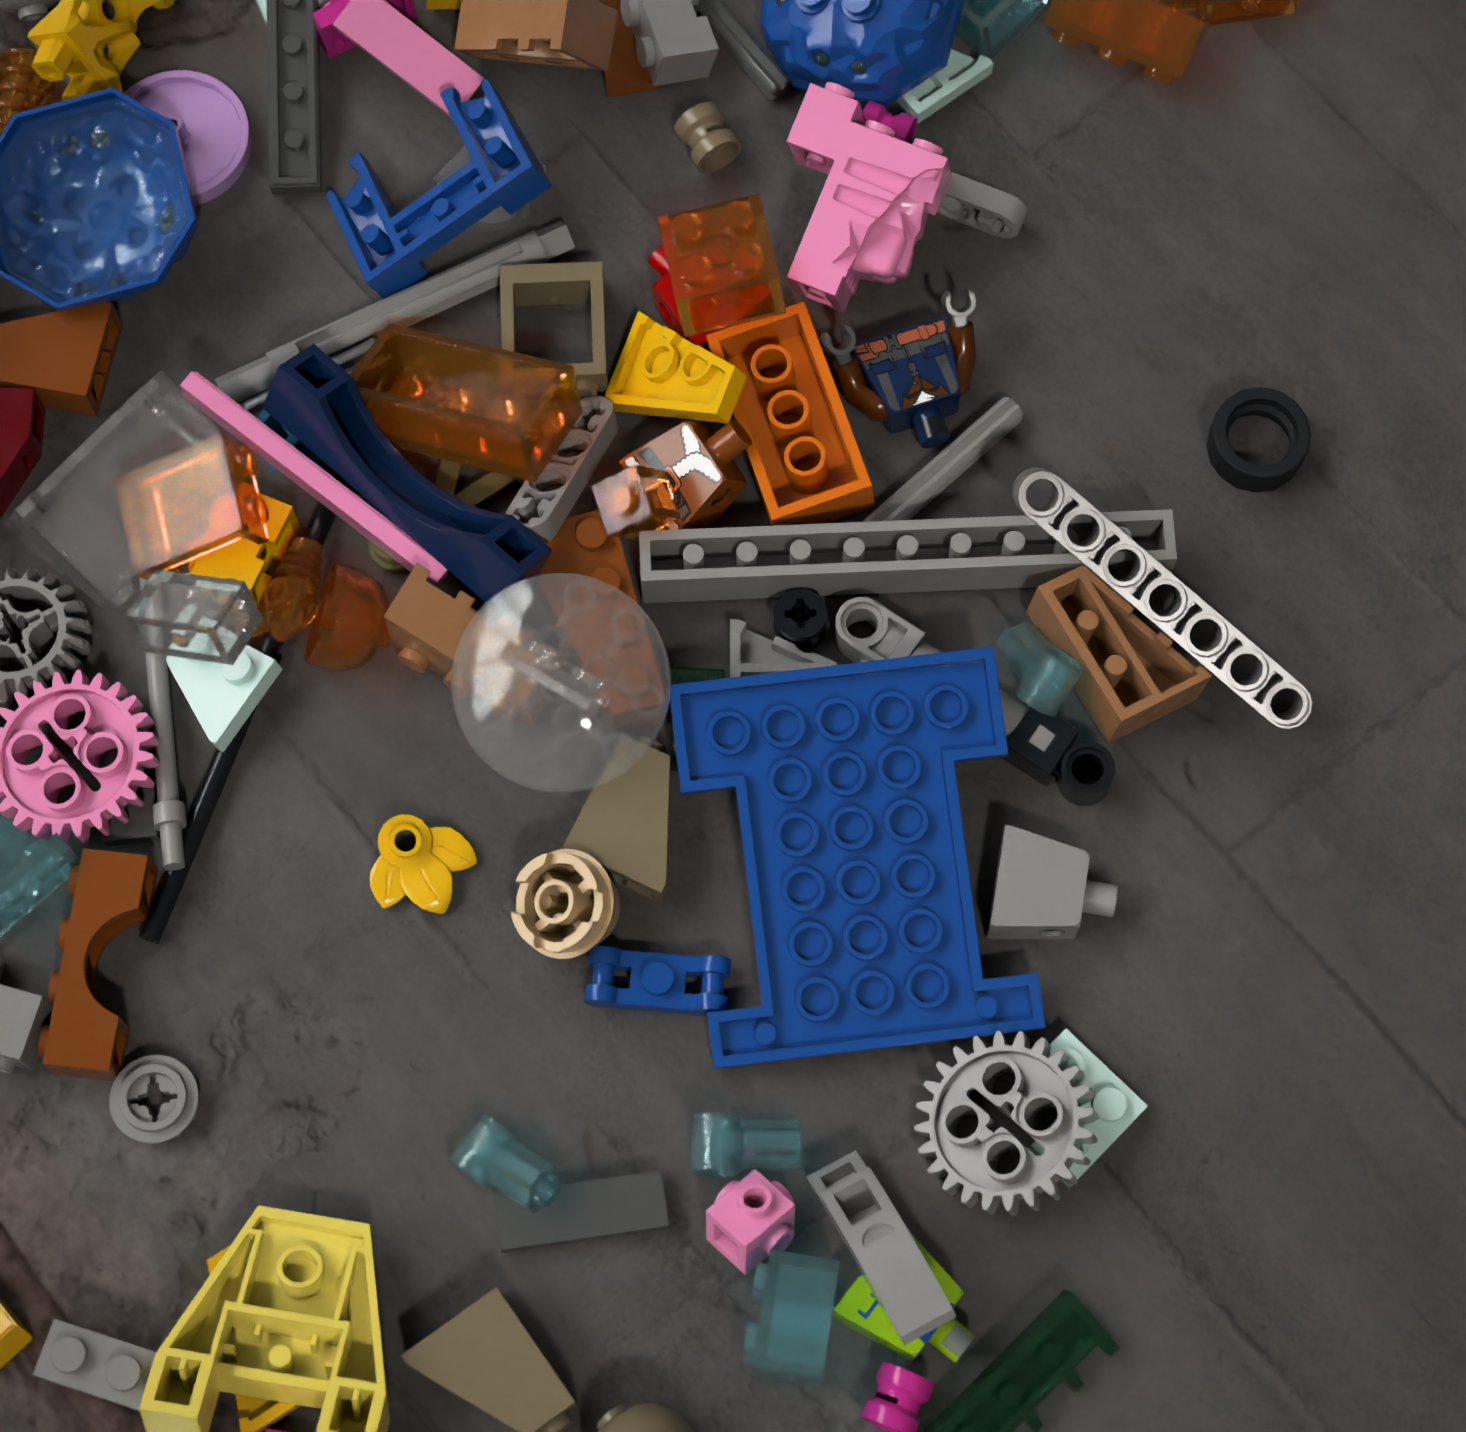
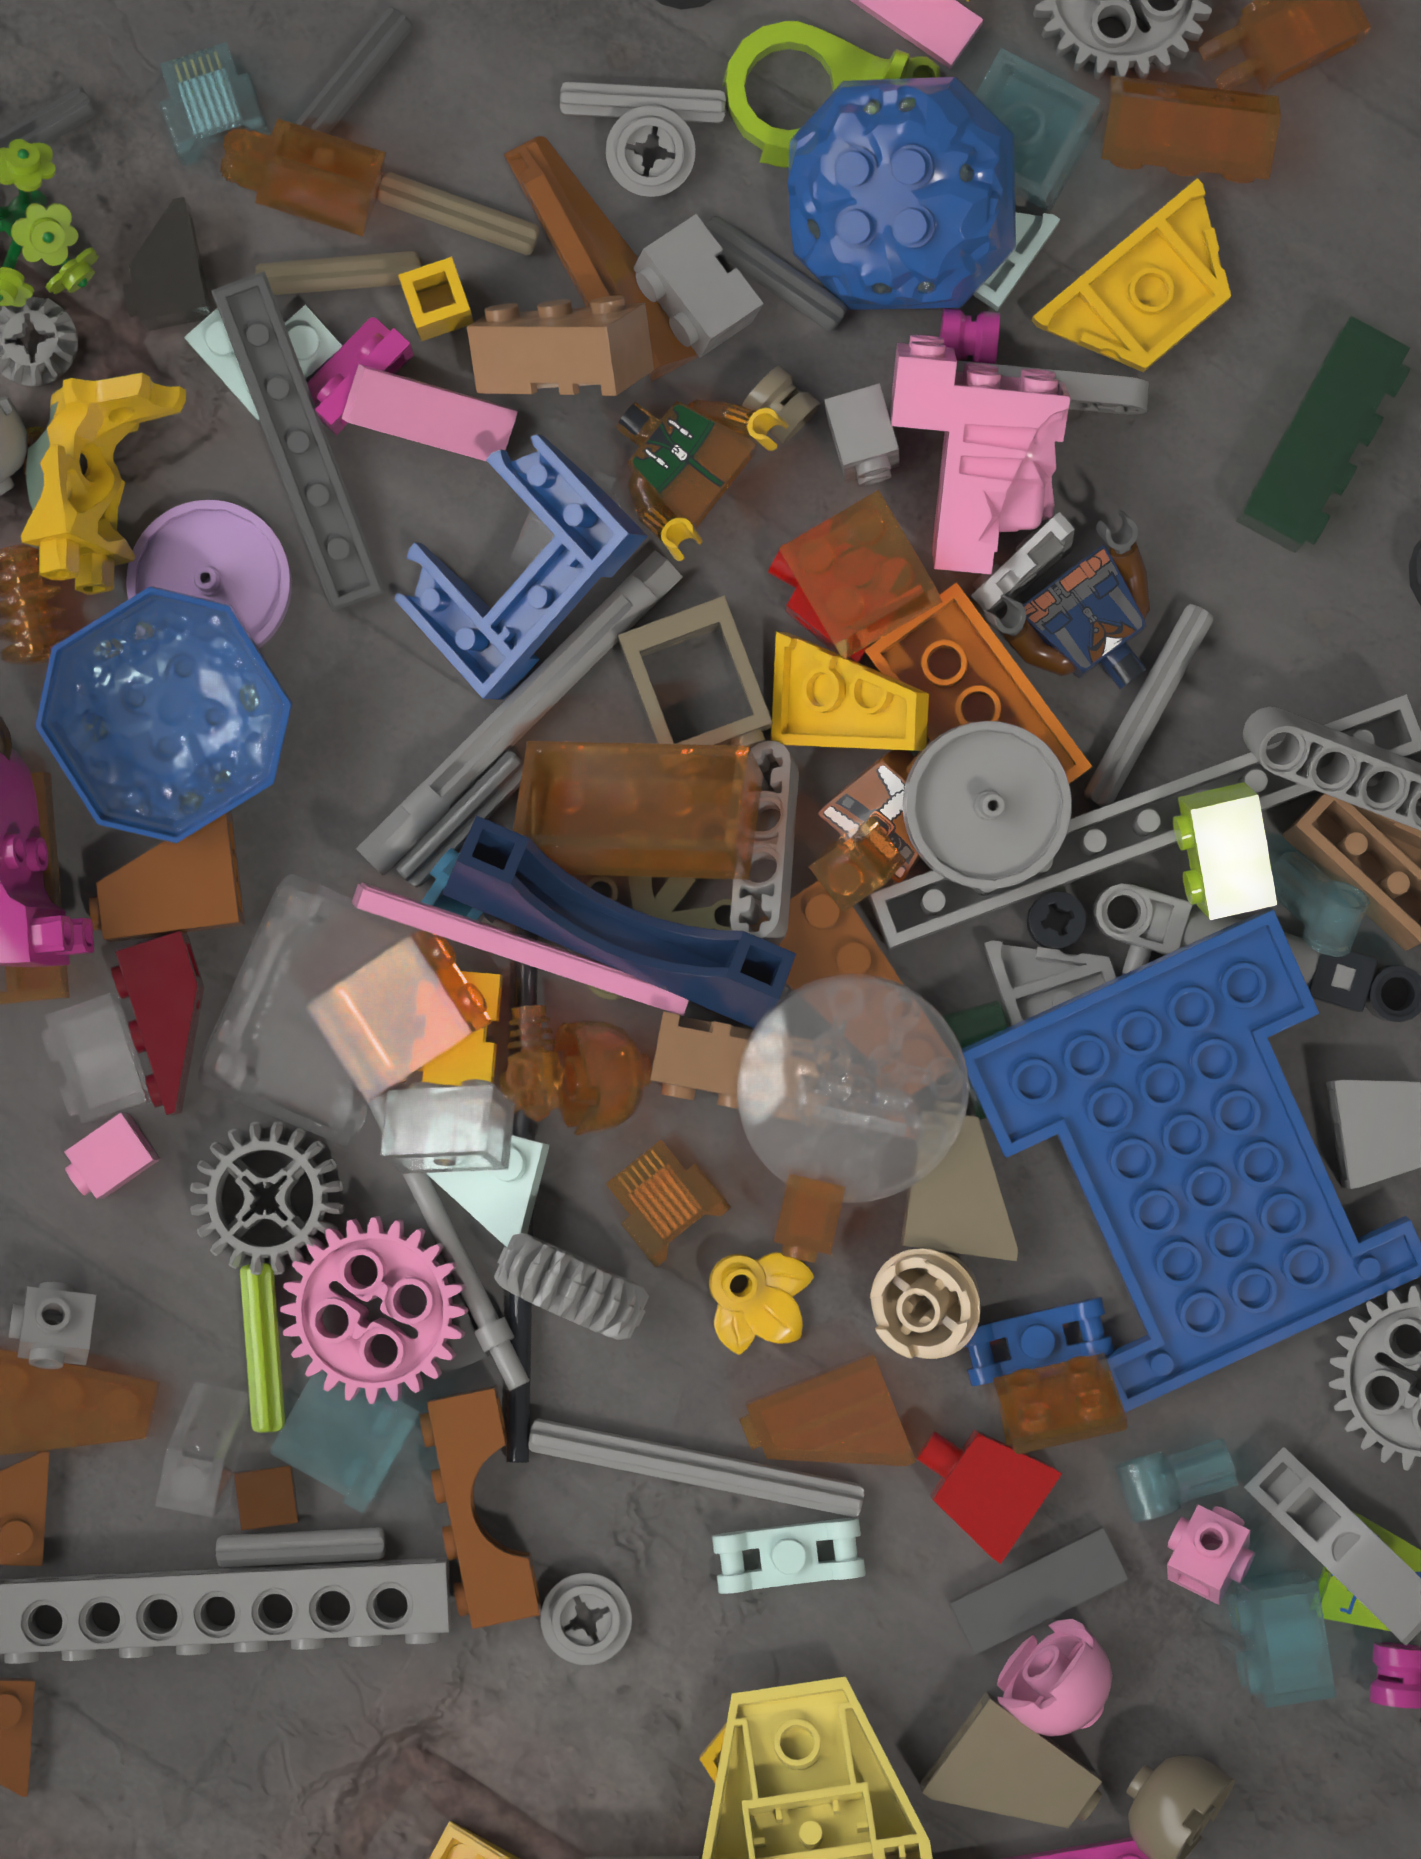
camera: 20 degrees left, 15 degrees up
clear light blue piece [448,1114,563,1213] -> none
none -> light grey gear [494,1233,649,1340]
none -> light grey axle [528,1419,864,1517]
none -> clear orange piece [606,1139,732,1268]
none -> torso [615,399,789,561]
none -> light aqua plate [712,1518,866,1594]
none -> clear orange slope [739,1352,916,1466]
none -> clear orange brick [772,1173,846,1263]
none -> light grey brick [824,383,900,486]
none -> light grey piece [903,721,1071,889]
none -> red torso [916,1430,1062,1564]
none -> light grey wing [971,512,1074,619]
none -> clear orange bracket [993,1353,1128,1454]
none -> bright pink cylinder [997,1619,1113,1736]
none -> yellow wing [1031,178,1231,372]
none -> brick [1173,782,1277,920]
none -> clear green brick [1236,315,1411,553]

